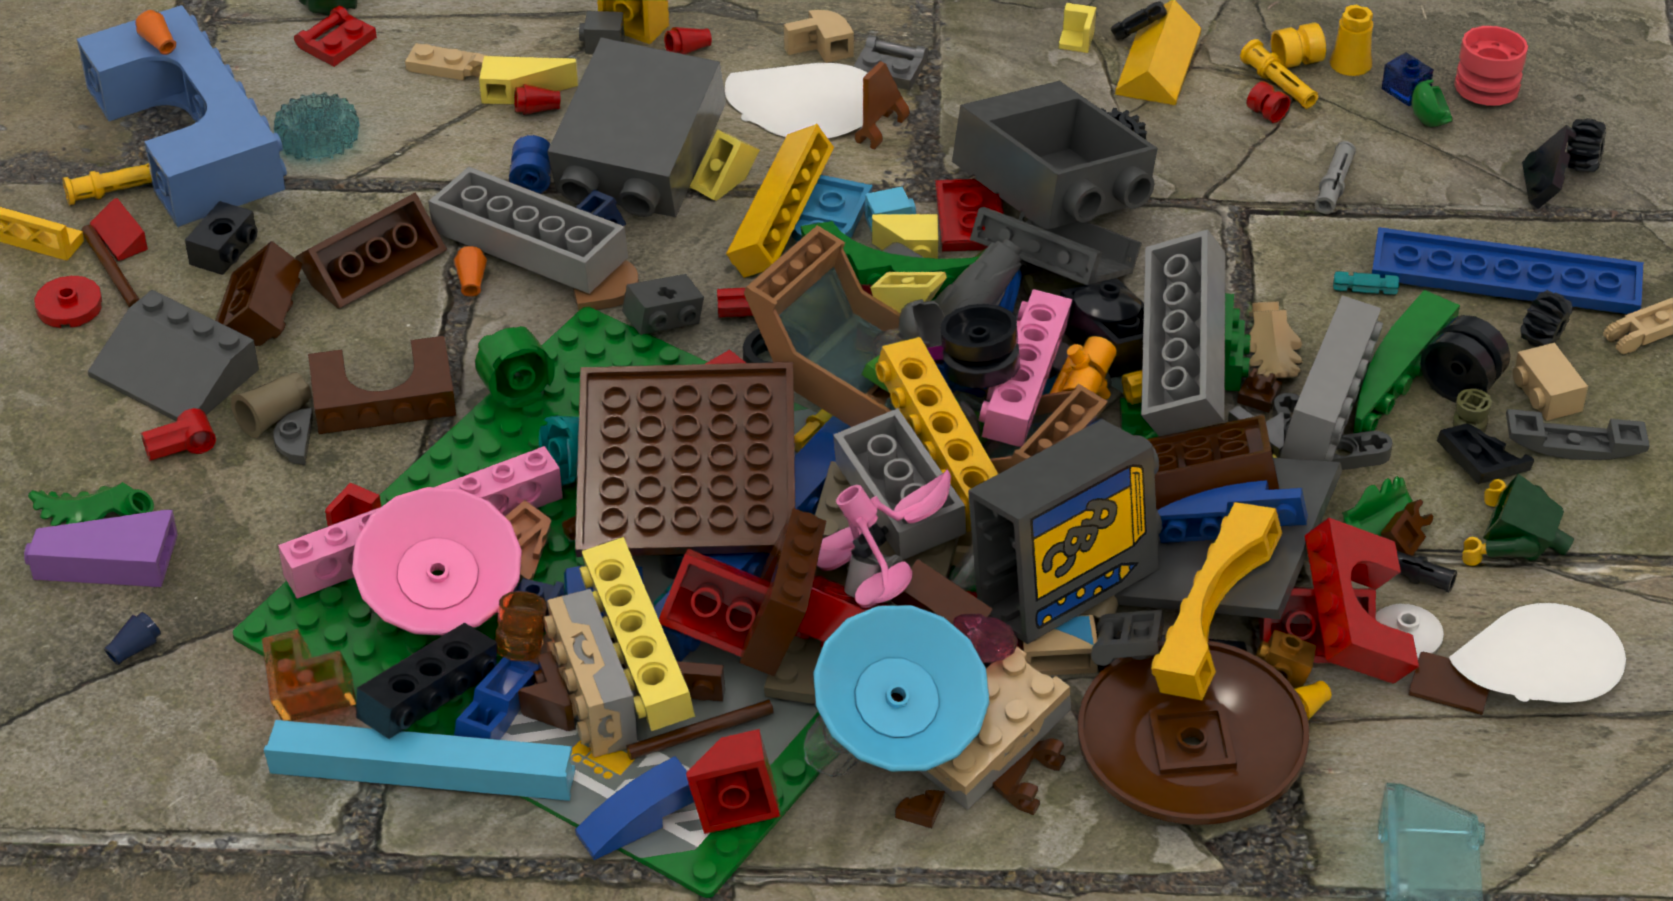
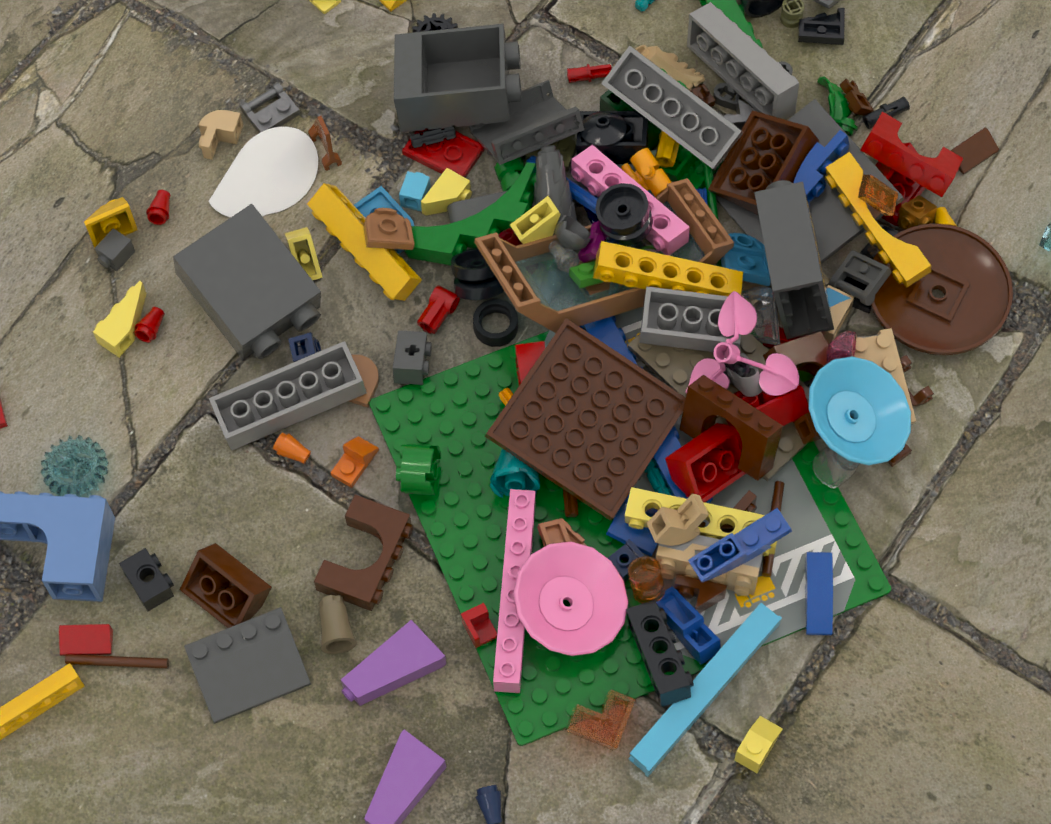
camera: 55 degrees left, 20 degrees up
green plant [28,482,154,526] -> none
red plate [34,275,102,328] -> none
yellow pin [62,163,152,205] -> none
red piece [141,408,216,461] -> none
dark grey plate [273,408,313,465] -> none
reddish brown slope [295,192,447,309] -> none
tan hinge [405,43,487,80] -> none
blue wheel [509,135,551,194] -> none
red slope [686,729,780,834] -> none
white dish [1376,604,1444,658] -> none
white sticker [1449,603,1626,703] -> none
dark green torso [1462,474,1574,566] -> none
none -> orange slope [331,436,379,488]
none -> medium lavender slope [341,620,446,706]
none -> medium nougat tile [364,208,414,250]
none -> black axle [410,126,456,148]
none -> tan brick [647,494,709,546]
none -> blue slope [688,508,792,582]
none -> light yellow slope [734,716,783,773]
none -> clear orange plate [858,174,898,216]

